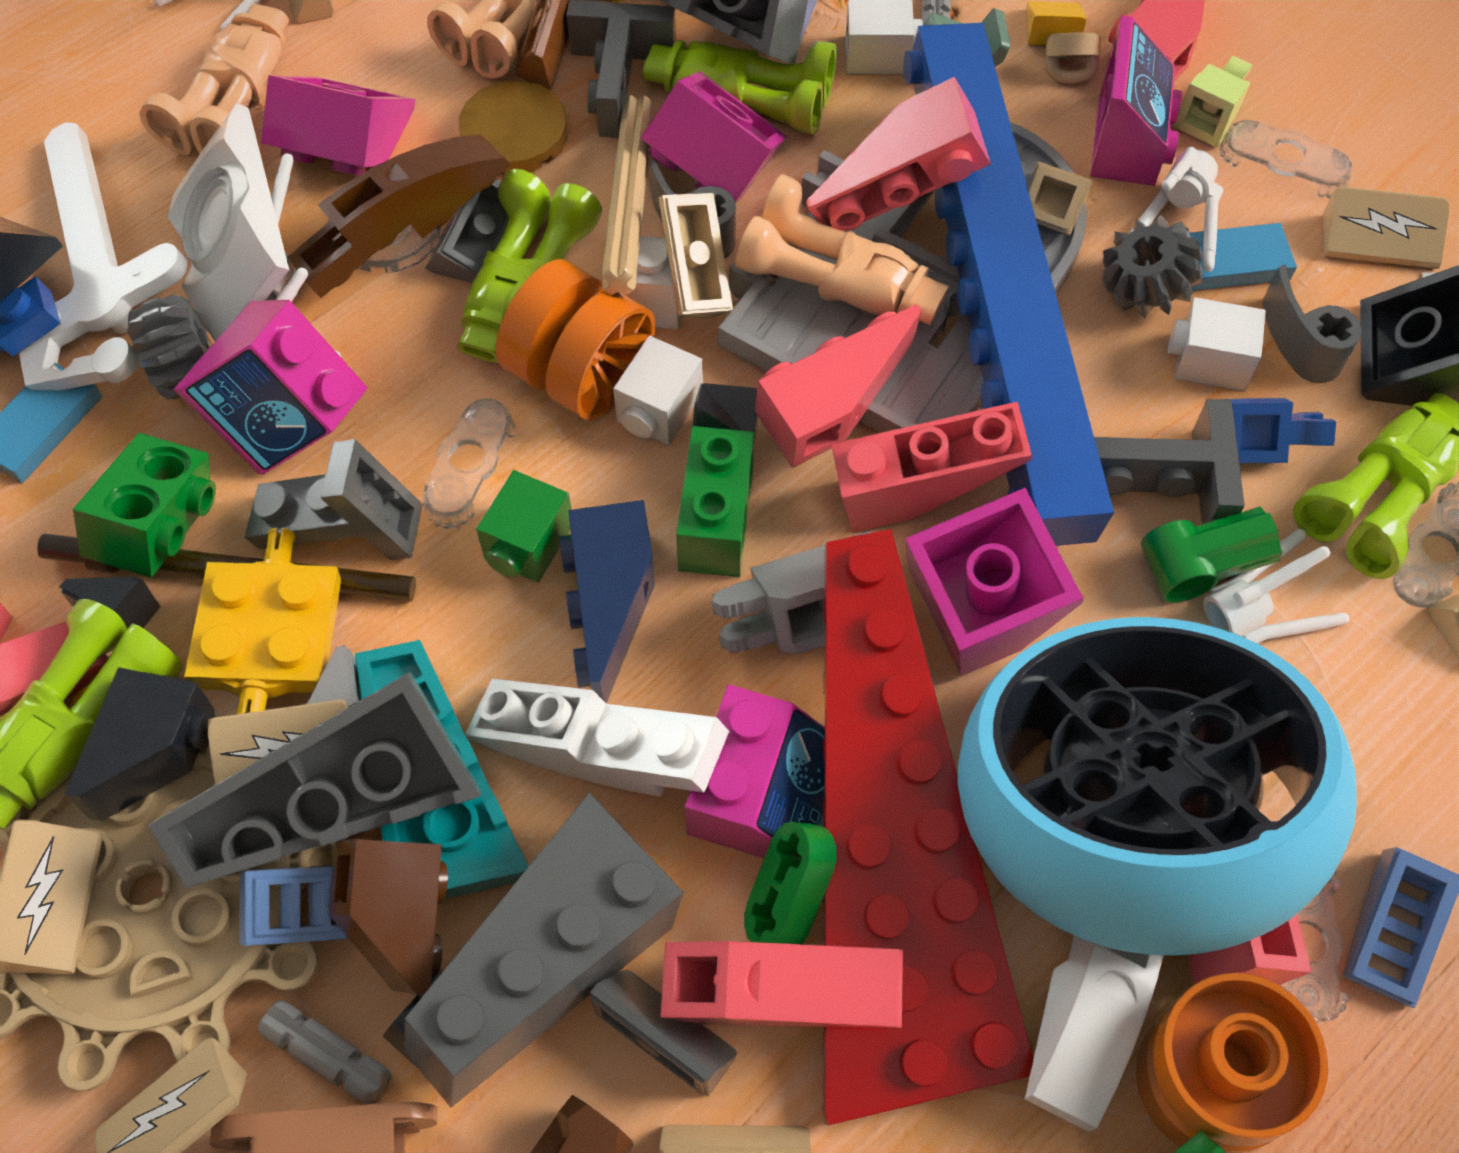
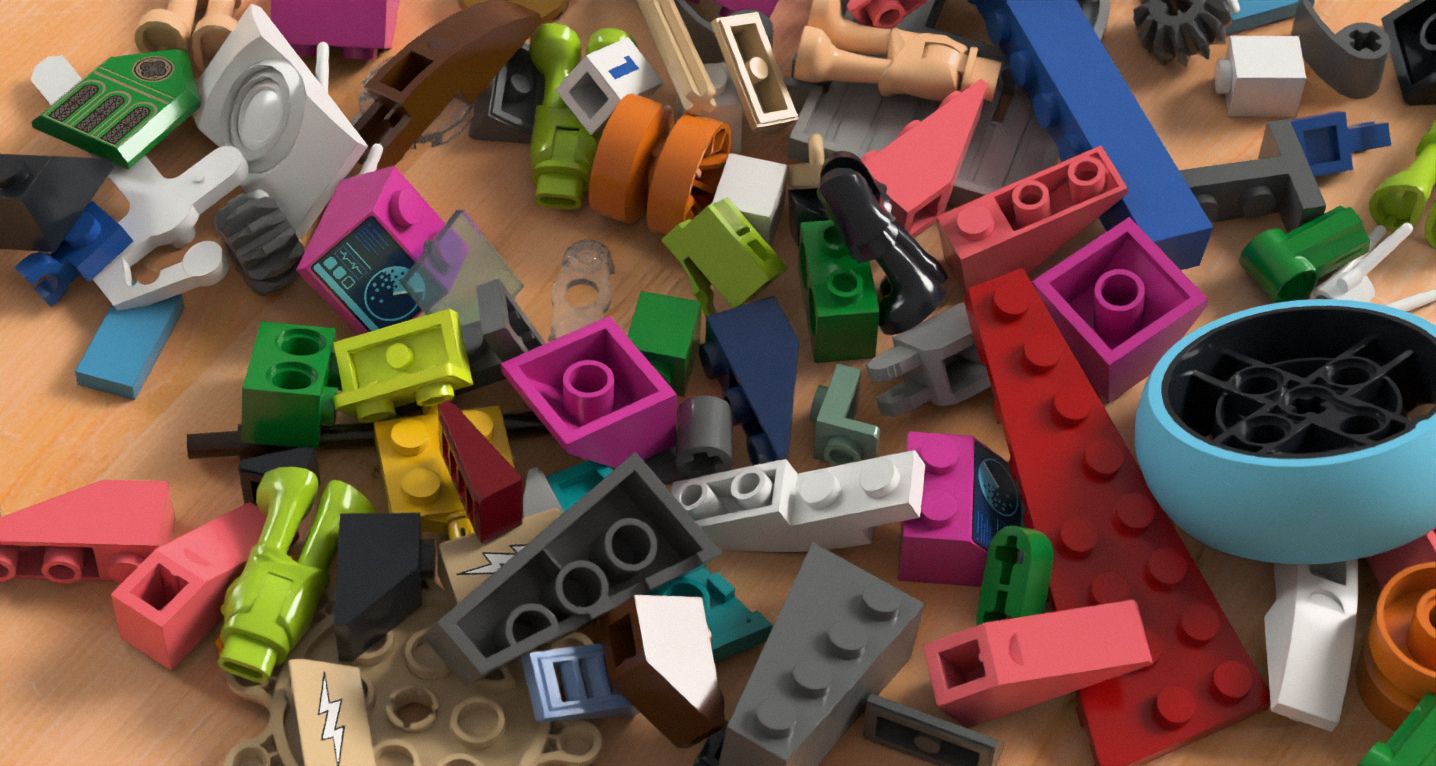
camera: 15 degrees left, 10 degrees down
none -> green tile [32,49,200,170]
none -> neon yellow bracket [333,308,473,423]
none -> clear light blue piece [400,210,524,327]
none -> dark red slope [438,400,523,543]
none -> dark pink slope [501,316,677,468]
none -> white brick [556,37,664,135]
none -> dark grey panel [613,395,734,485]
none -> lime piece [661,197,788,317]
none -> tan tile [788,133,825,189]
none -> sand green bracket [810,364,881,466]
none -> black piece [817,151,948,335]

